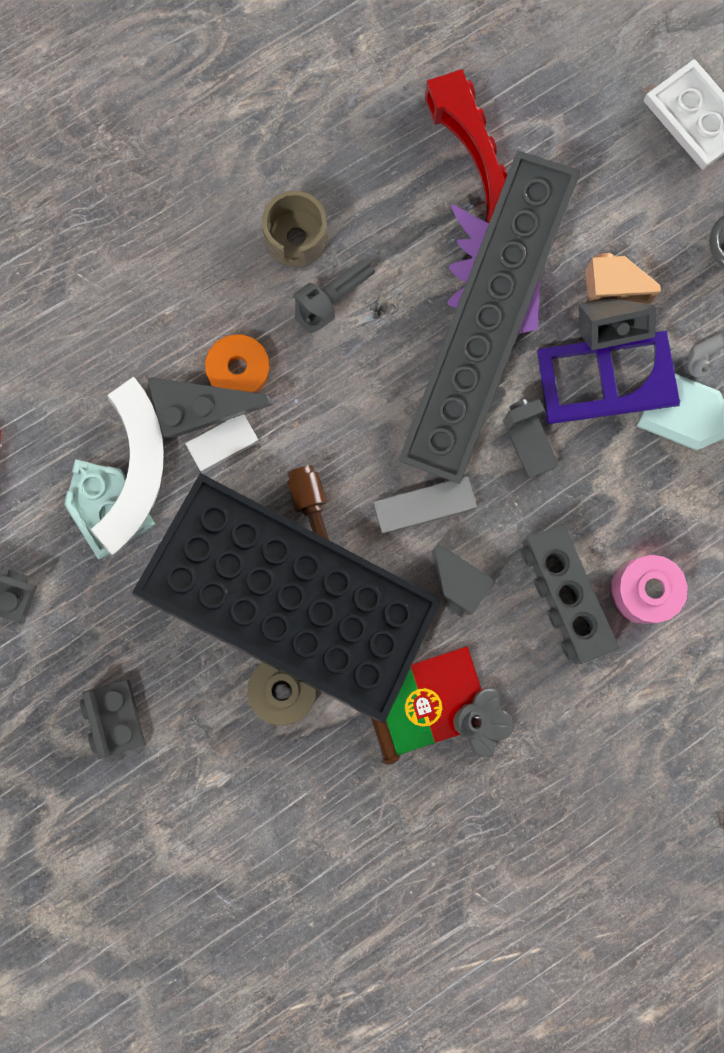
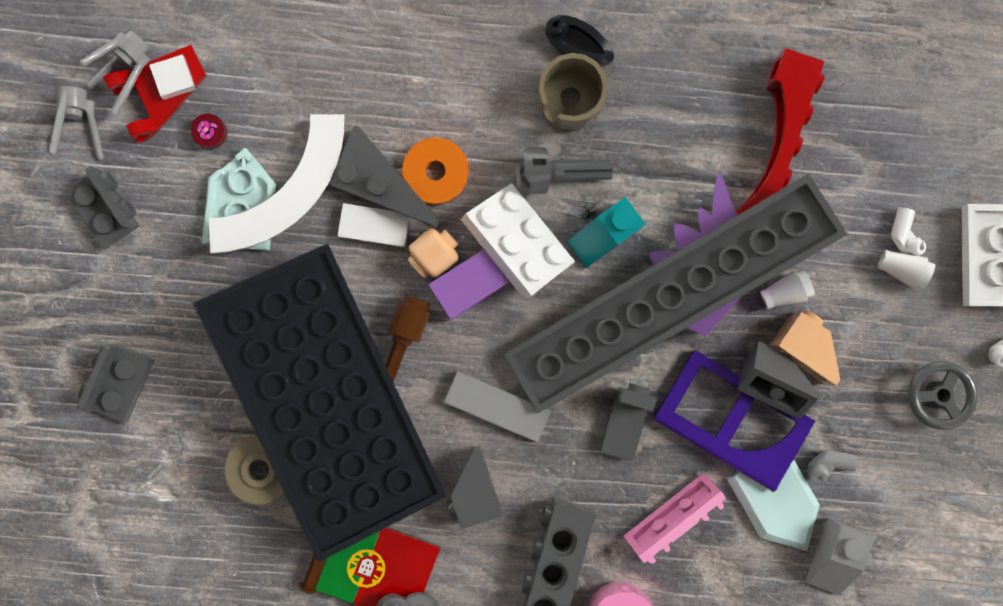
camera: 45 degrees right, 5 degrees up
none -> dark red tile [191,113,228,149]
none -> light nougat head [408,228,458,279]
none -> medium lavender panel [428,249,509,320]
none -> white plate [461,183,575,301]
none -> black arm [545,15,614,66]
none -> teal slope [567,196,646,268]
none -> bright pink plate [624,473,726,564]
none -> white cone [759,270,815,310]
none -> white cone [877,250,935,289]
none -> white arm [891,207,926,256]

